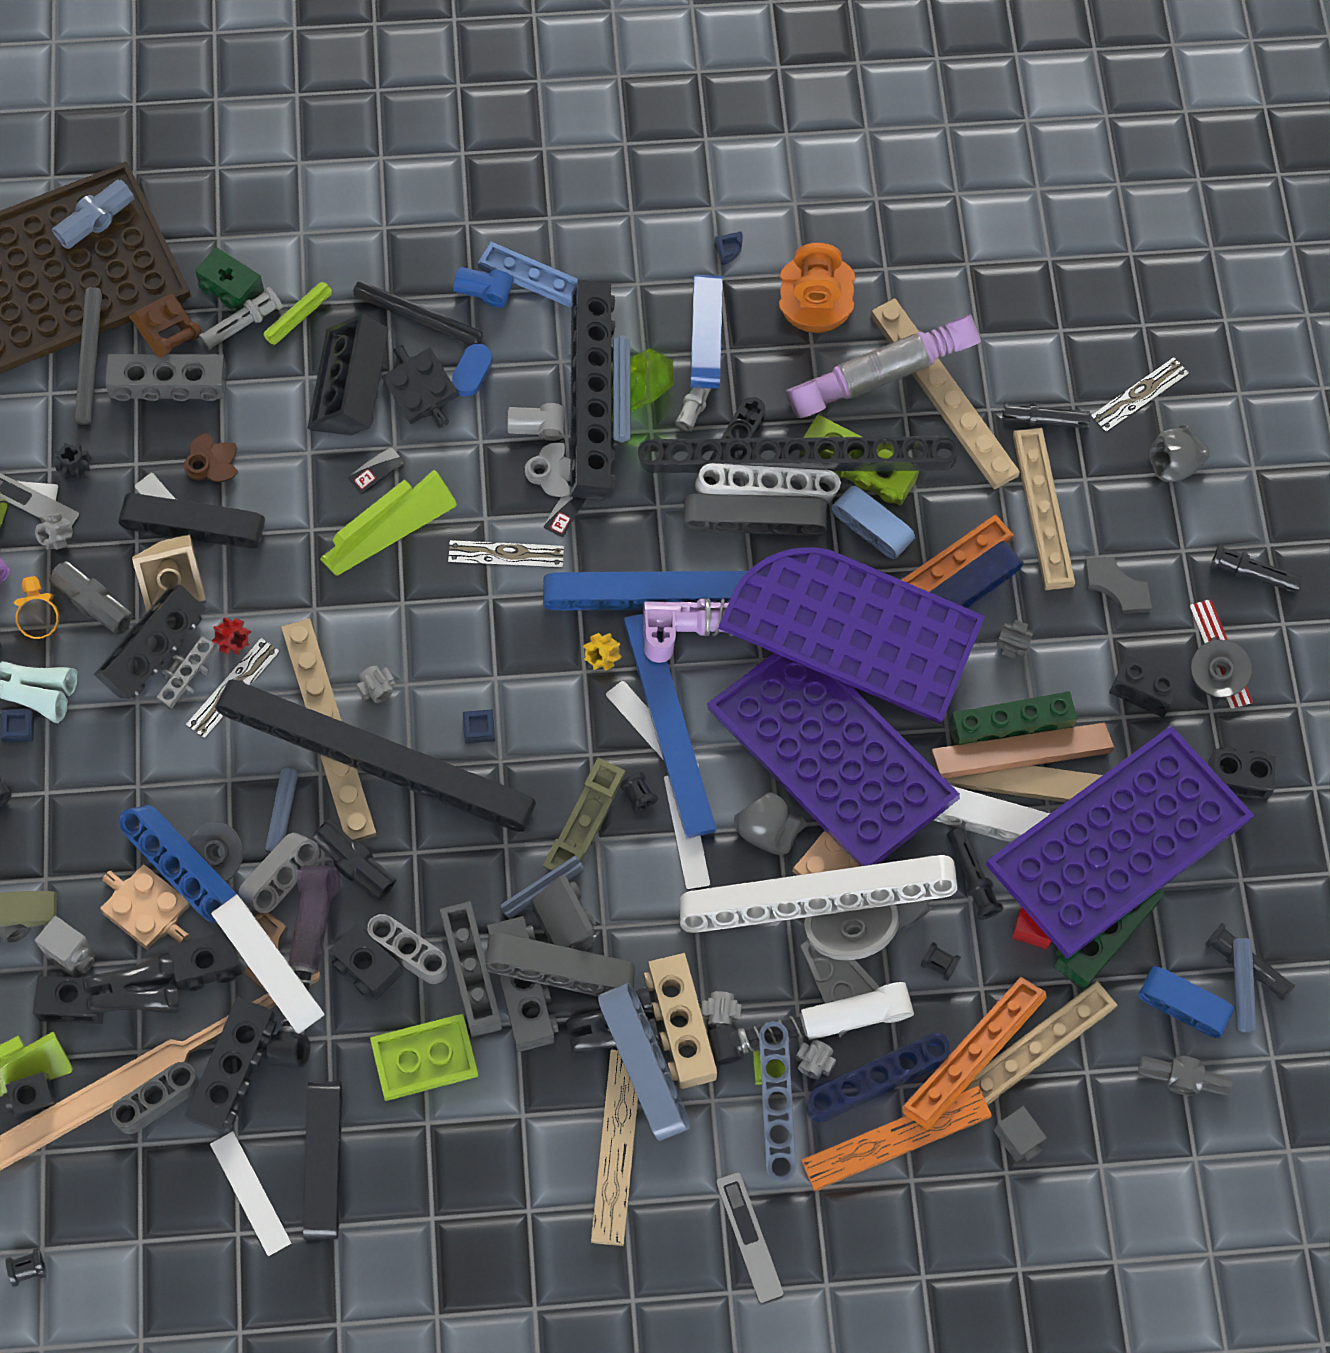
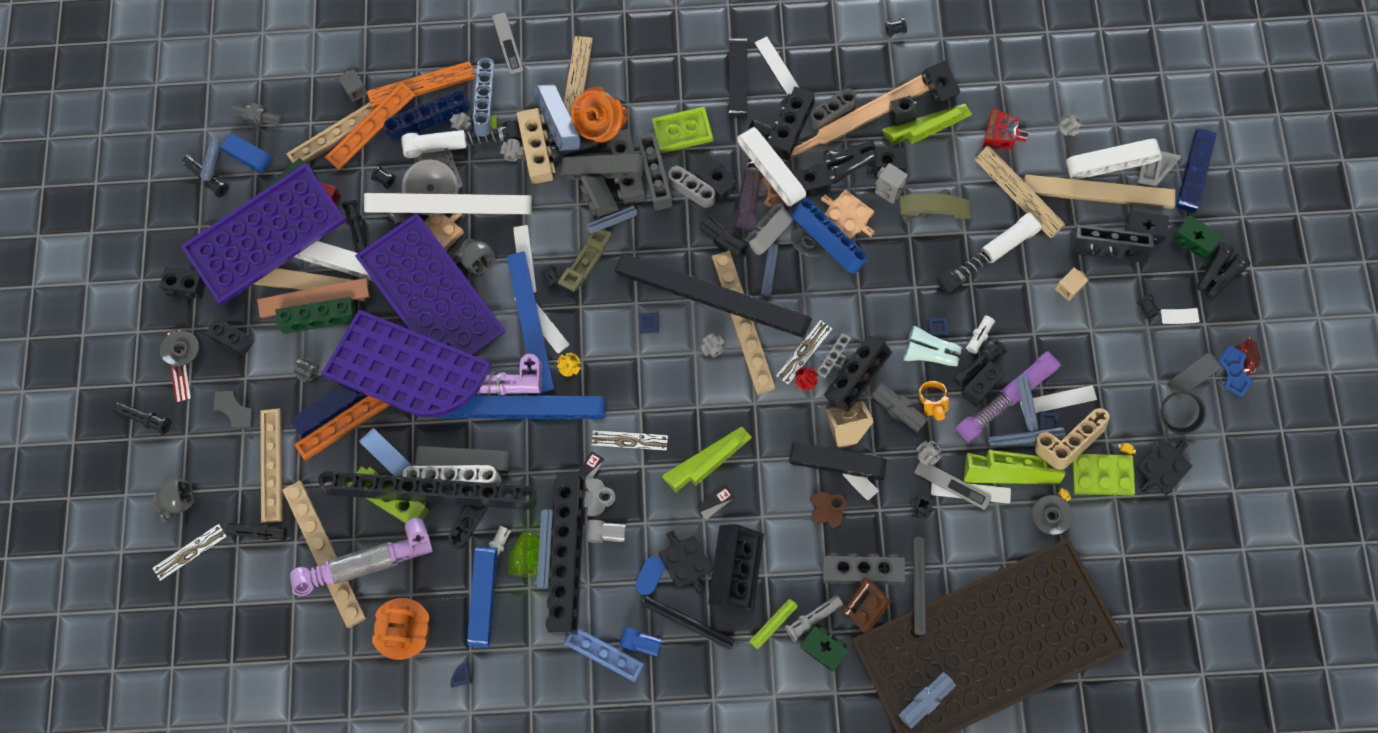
camera: 170 degrees left, 5 degrees up
none -> orange piece [571,87,628,143]

